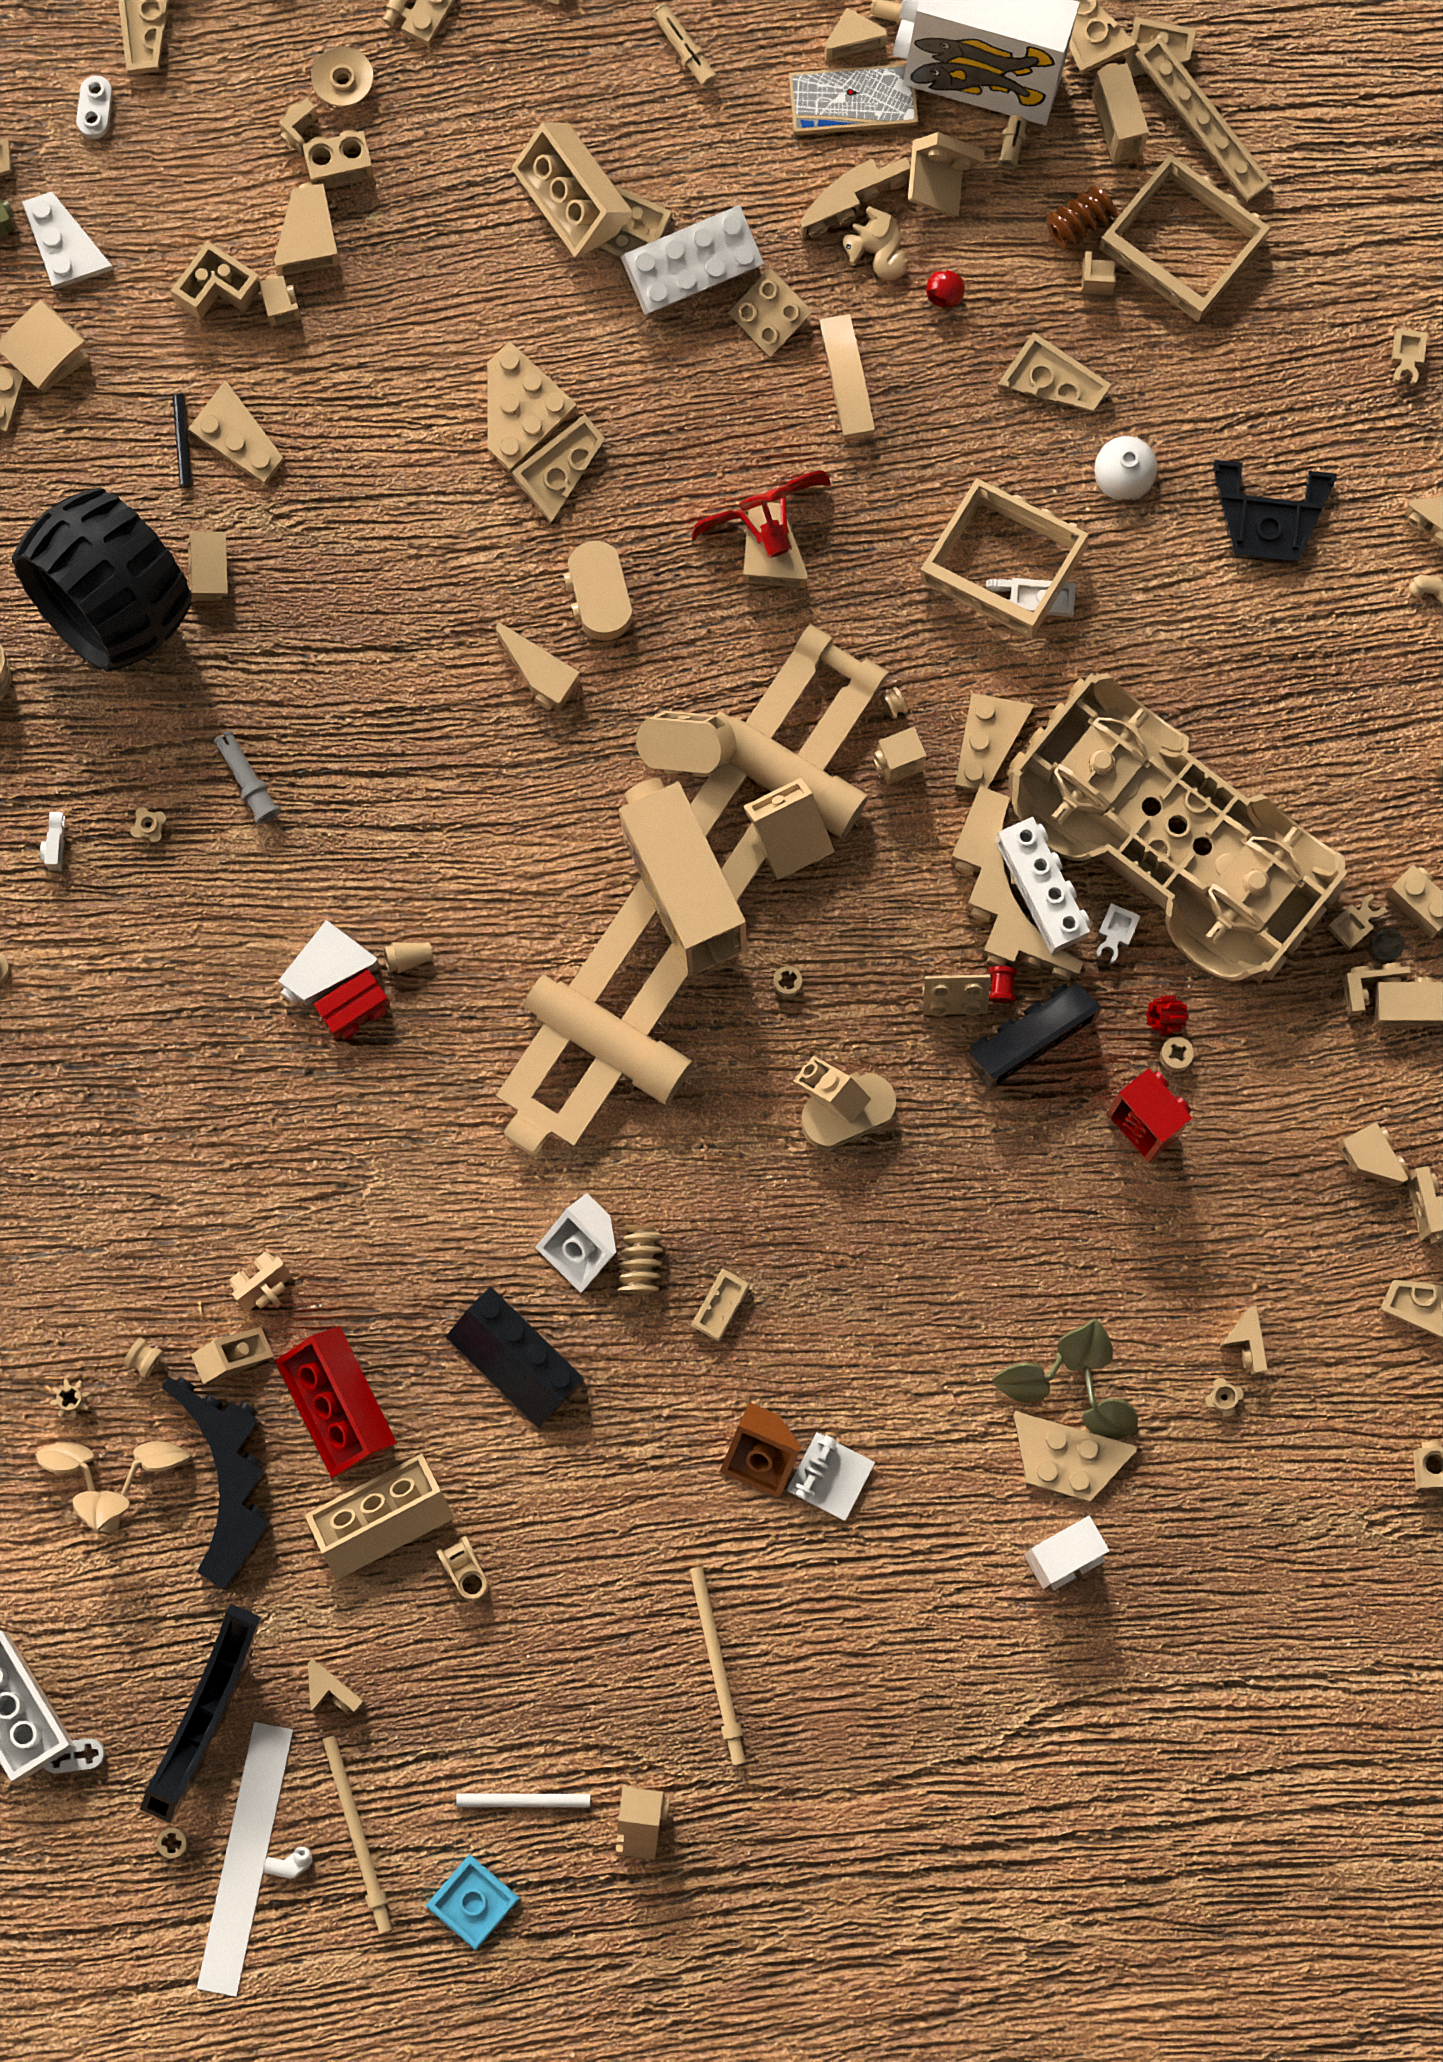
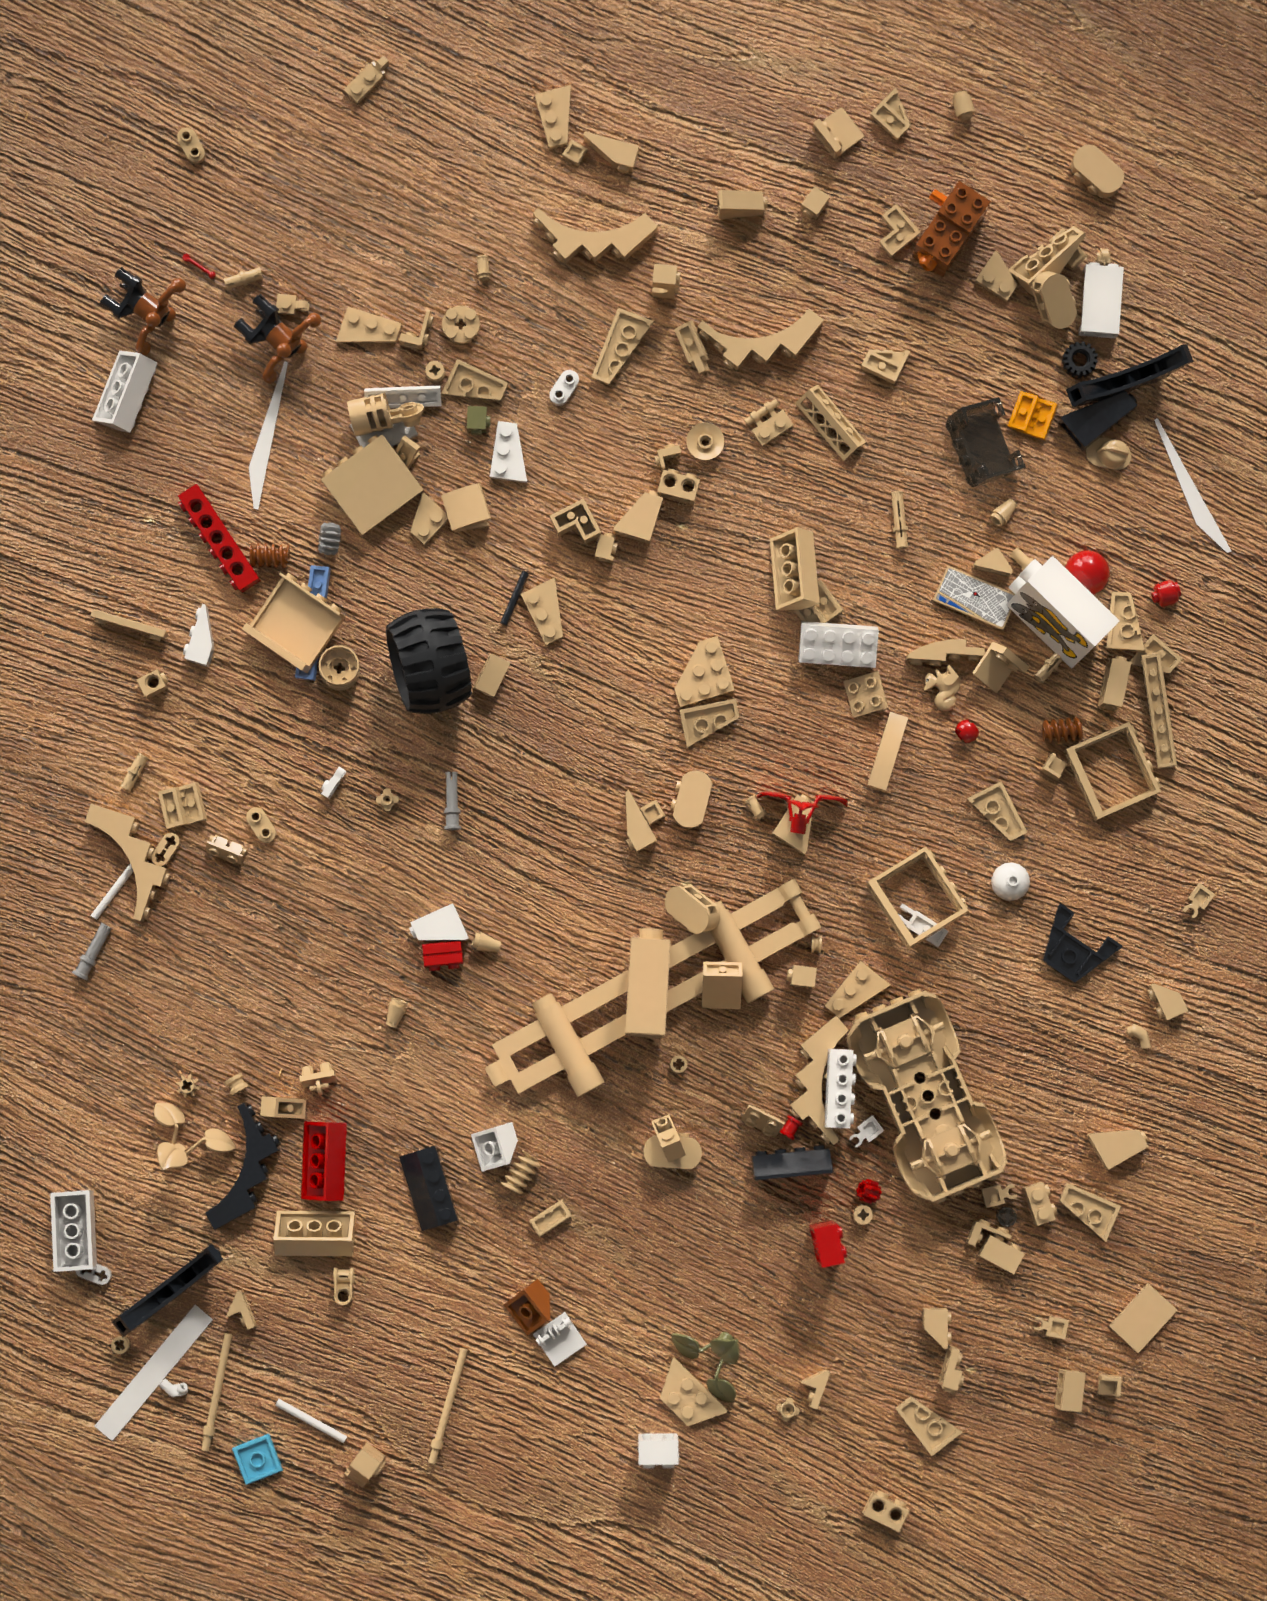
camera: 30 degrees right, 5 degrees up
none -> tan cone [386,998,407,1028]
none -> tan tile [640,800,665,825]
none -> tan pin [744,795,767,820]

